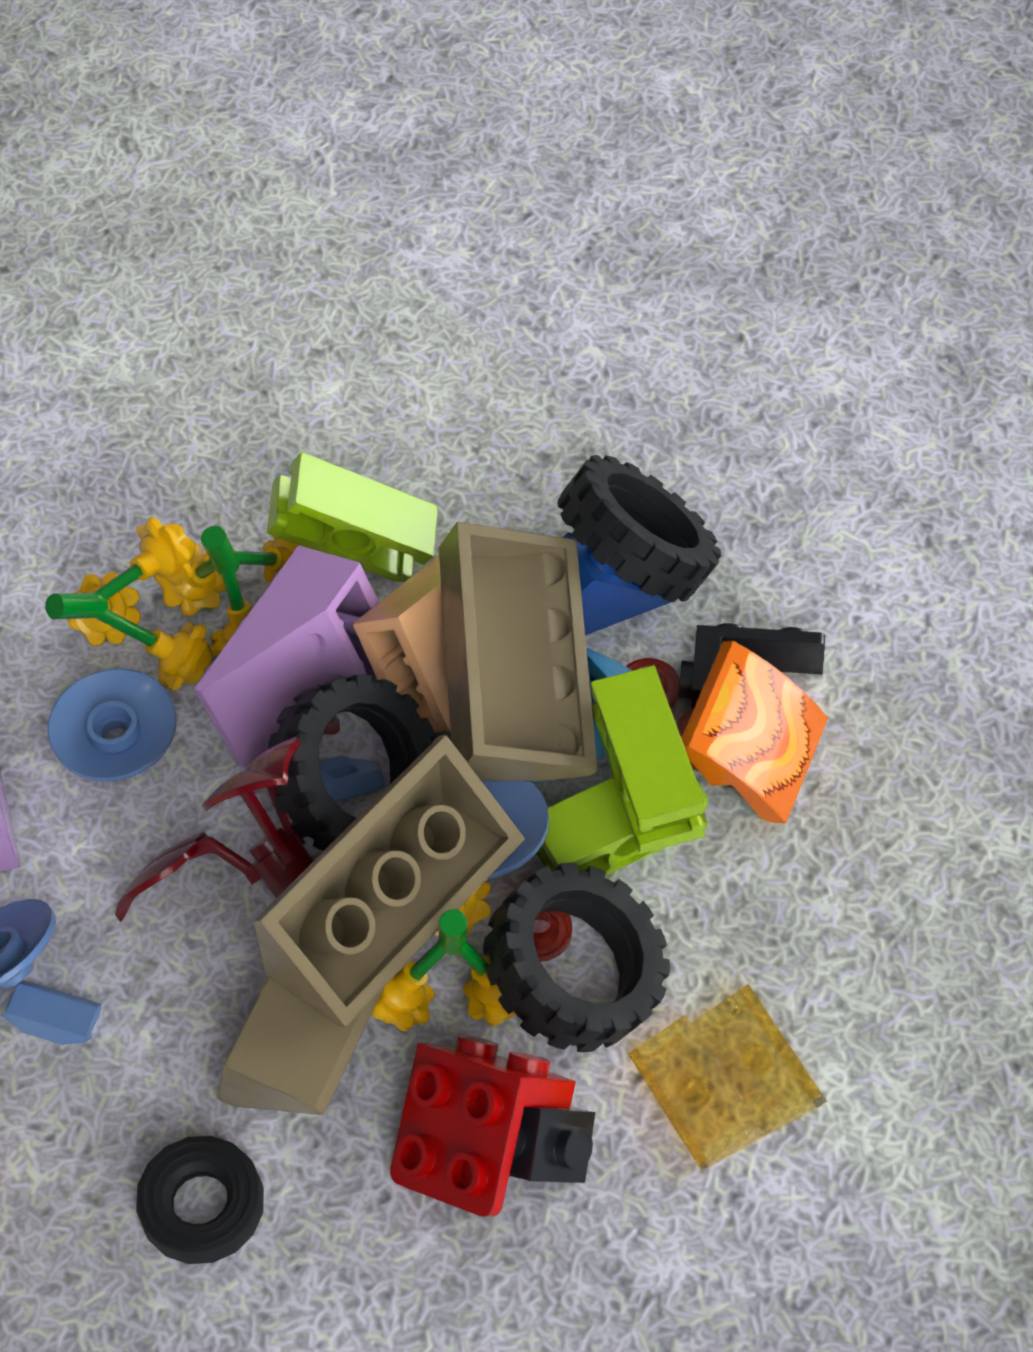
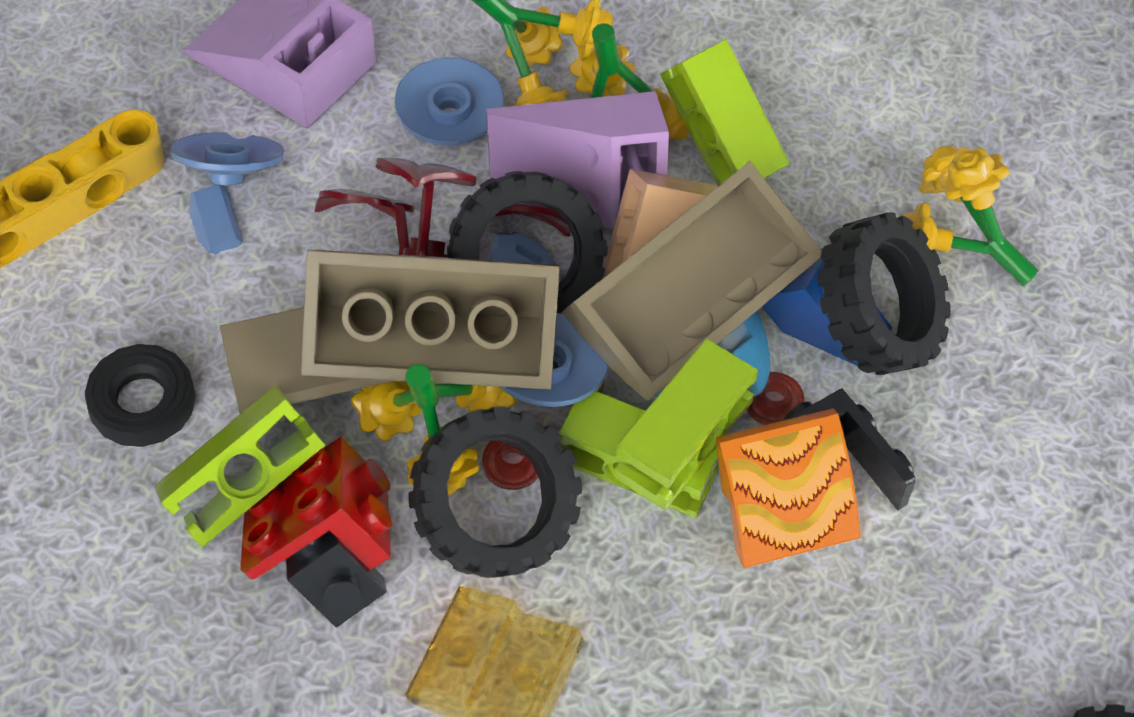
camera: 45 degrees right, 0 degrees up
none -> lime piece [154,385,325,548]
none -> yellow plant [899,145,1039,286]

